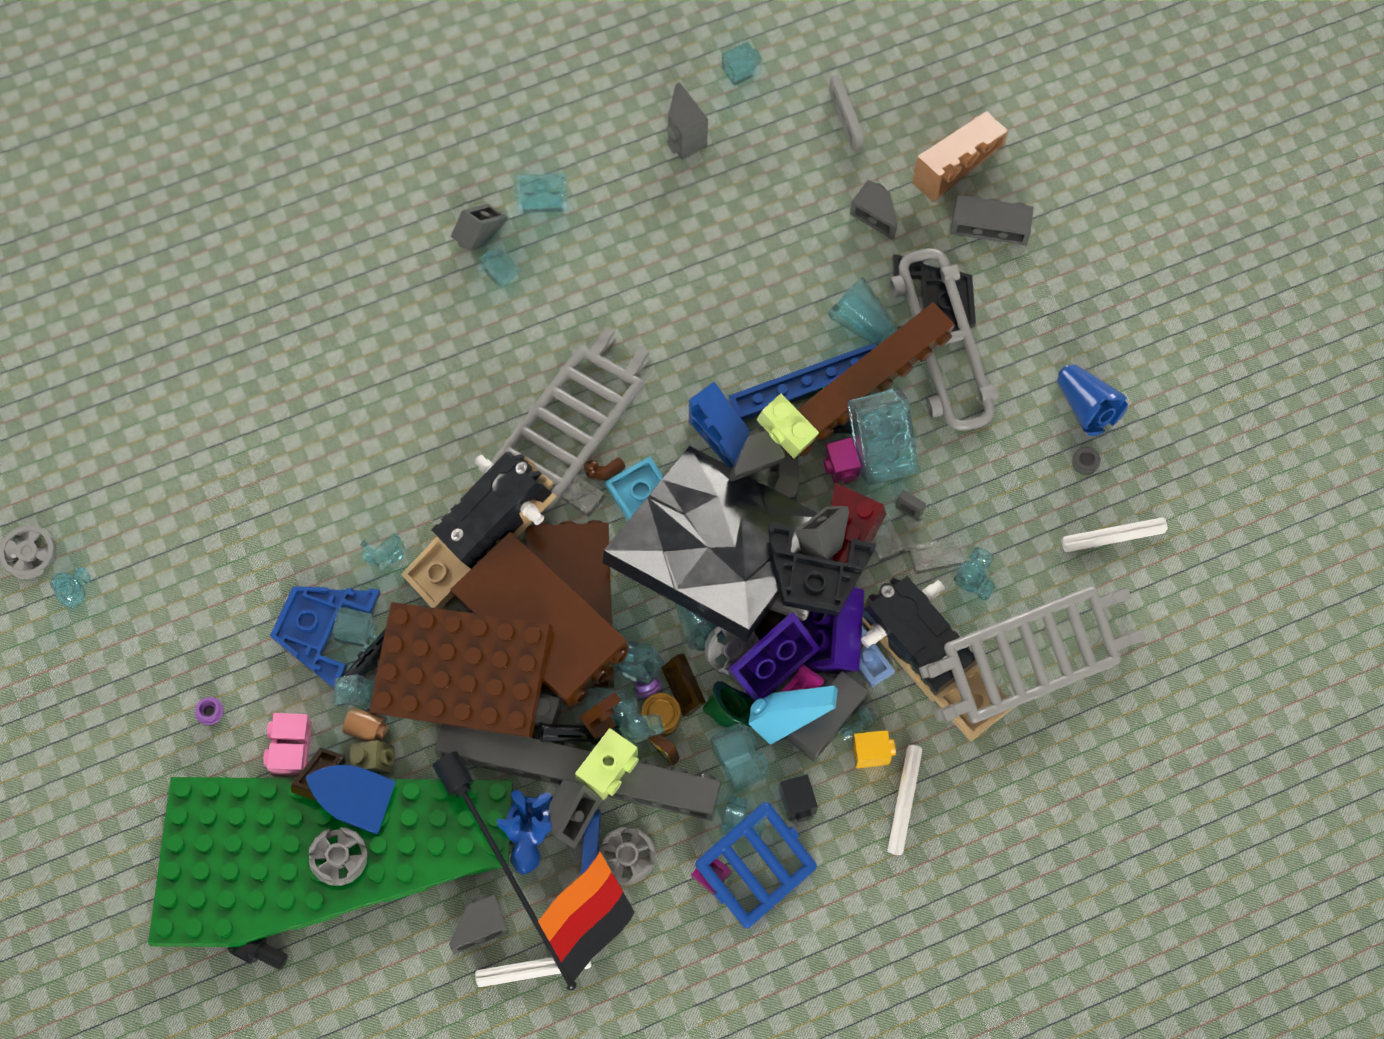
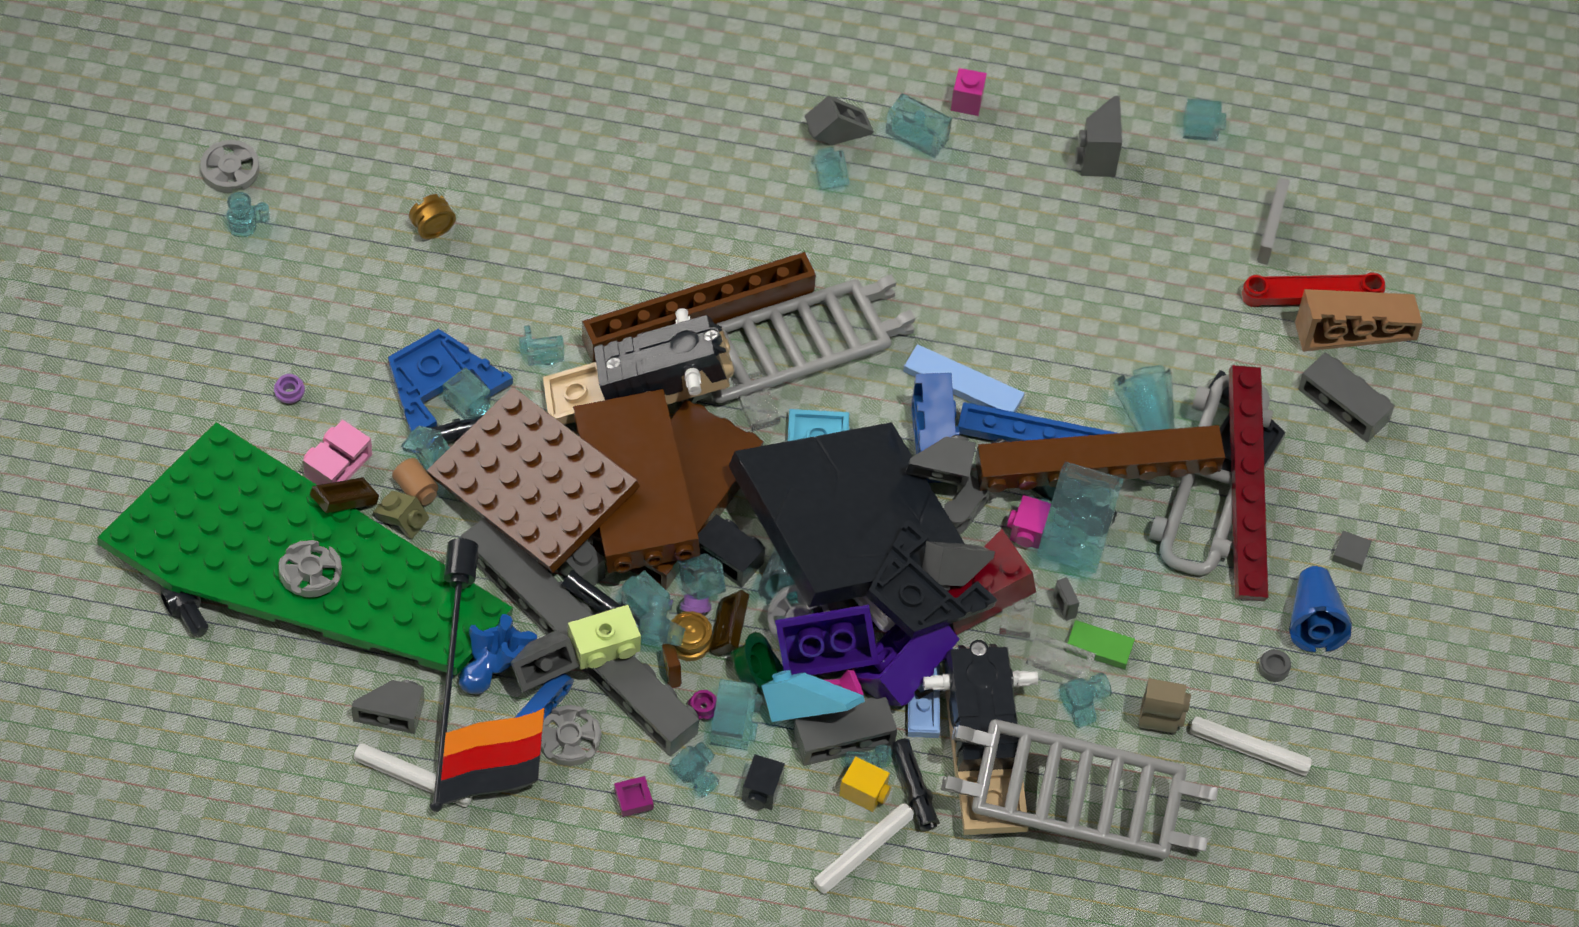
camera: 30 degrees right, 10 degrees down
blue shield [306,765,396,835] -> none
reddish brown bracket [580,692,621,739] -> none
reddish brown arm [584,457,626,480] -> none
blue bar [695,802,817,928] -> none
yellowish green brick [756,394,819,459] -> none
dark grey slope [850,179,898,240] -> none
none -> pearl gold wheel [409,194,456,239]
none -> reddish brown brick [582,252,816,363]
none -> magenta plate [688,690,719,720]
none -> black brick [696,514,766,588]
none -> black pin [890,738,940,831]
none -> light blue tile [903,344,1025,412]
none -> dark pink brick [951,68,987,116]
none -> bright green tile [1066,620,1135,669]
none -> dark tan brick [1138,678,1191,734]
none -> dark red plate [1229,365,1268,601]
none -> red piece [1242,272,1386,307]
none -> dark grey tile [1332,531,1372,571]

